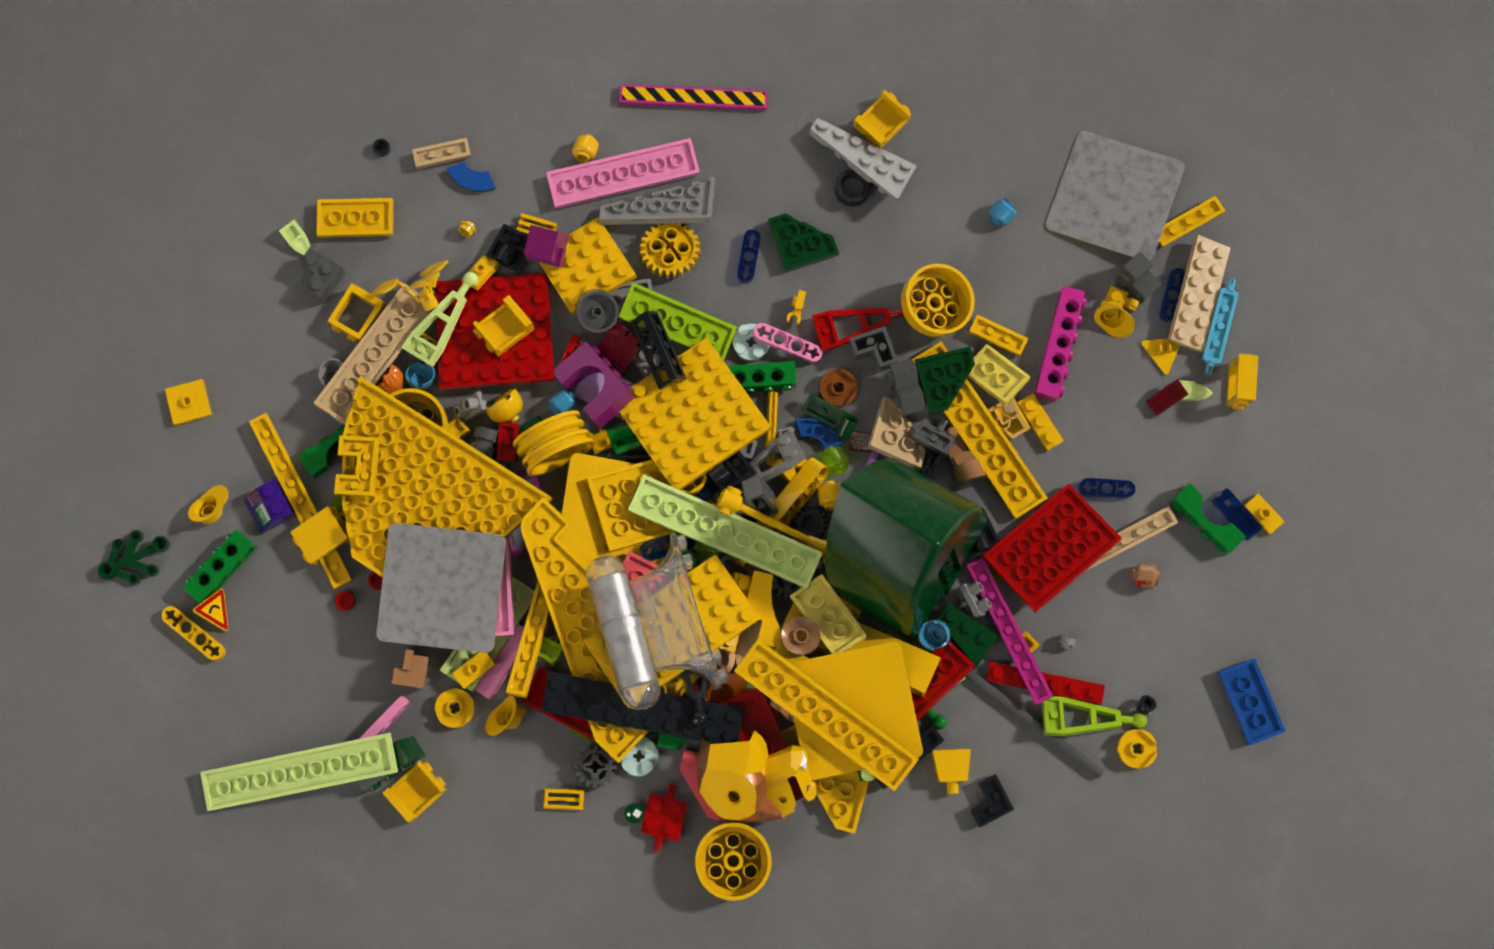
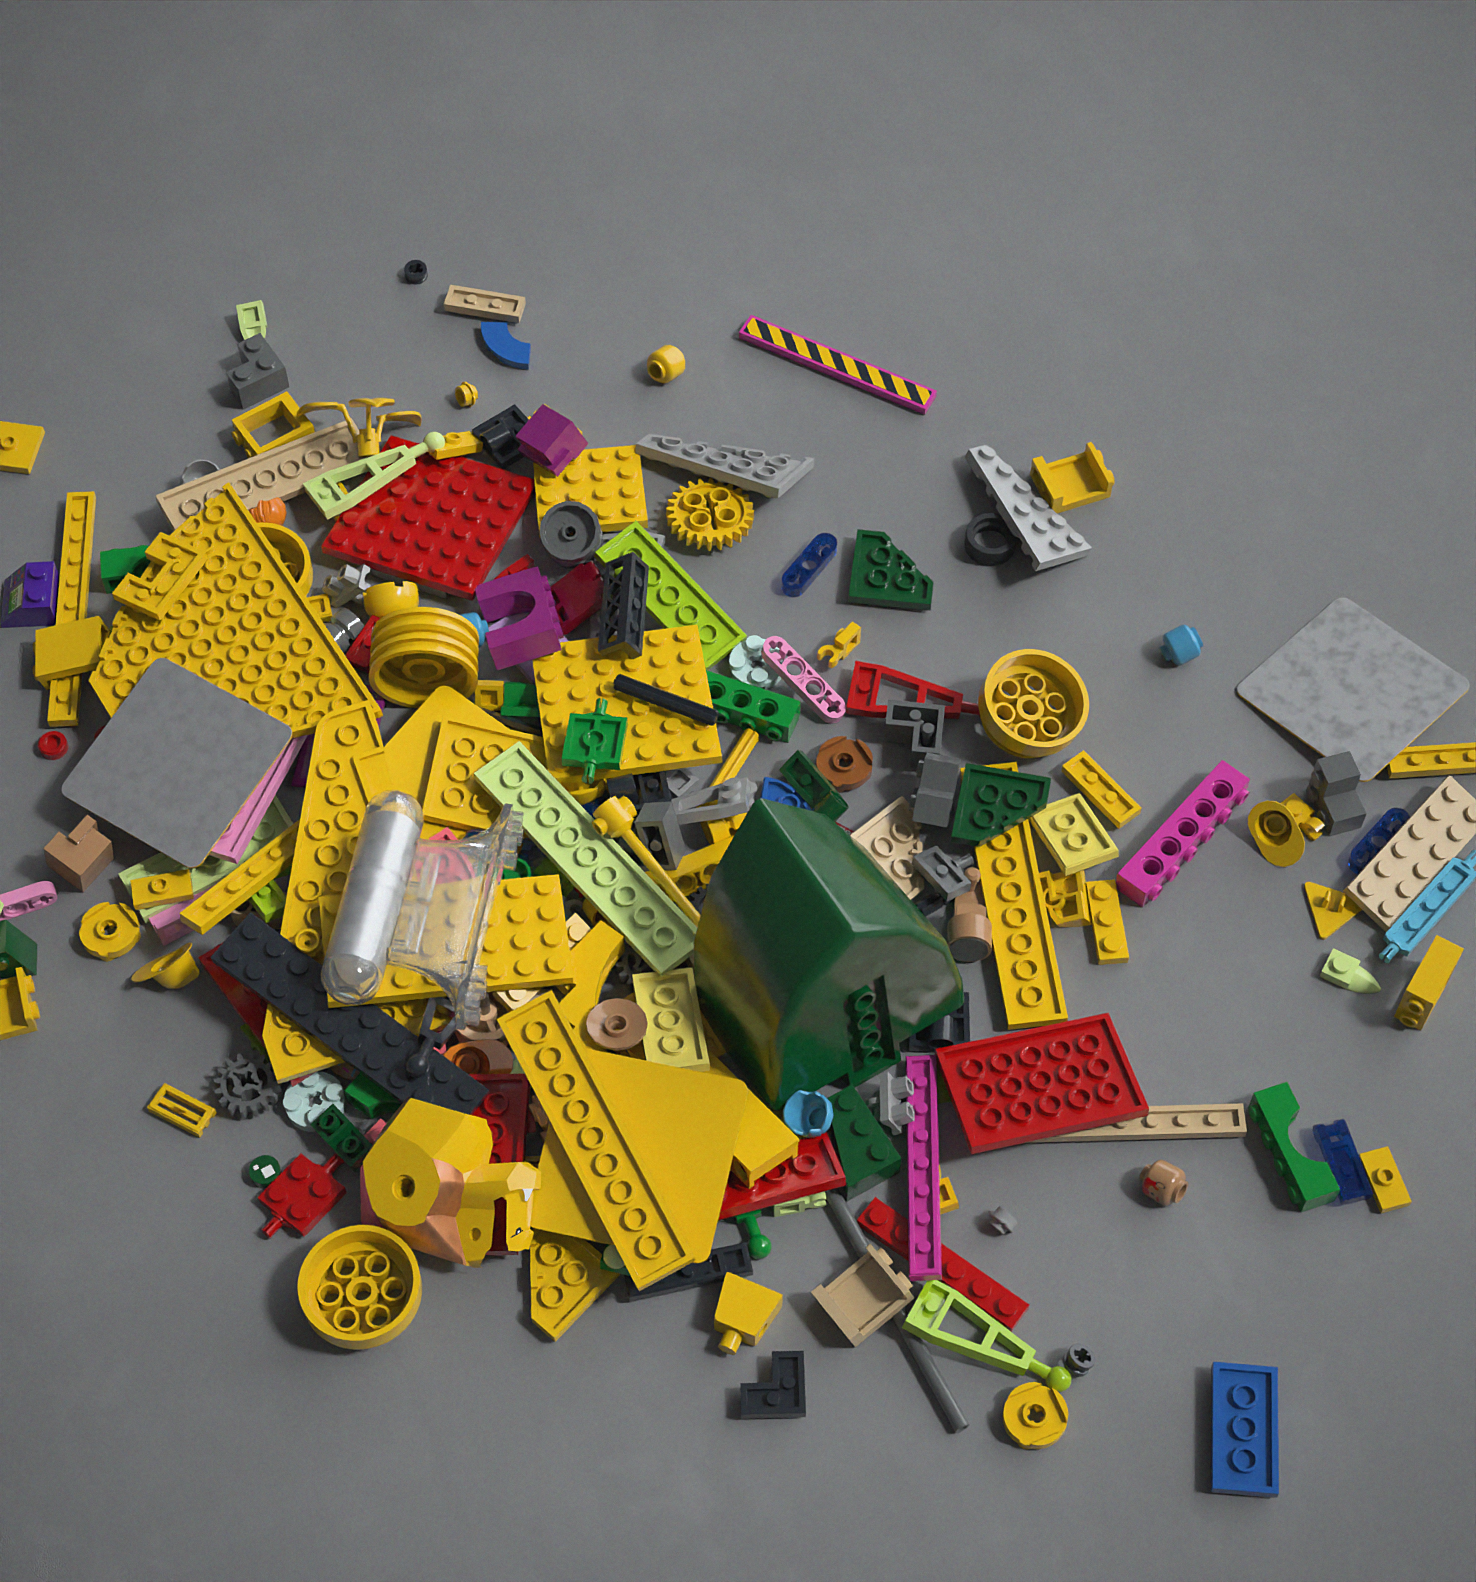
camera: 30 degrees right, 20 degrees down
yellow plate [317,198,394,238] -> none
dark azure hair [405,361,435,390] -> none
yellow panel [473,295,534,356] -> none
bright pink plate [546,138,700,209] -> none
clear blue beam [1078,478,1135,499] -> none
dark red tile [1146,379,1189,416] -> none
none -> yellow plate [293,928,323,957]
none -> dark green slope [310,1104,372,1172]
none -> green plate [561,698,628,784]
none -> black axle [613,674,719,726]
none -> tan panel [811,1244,914,1347]

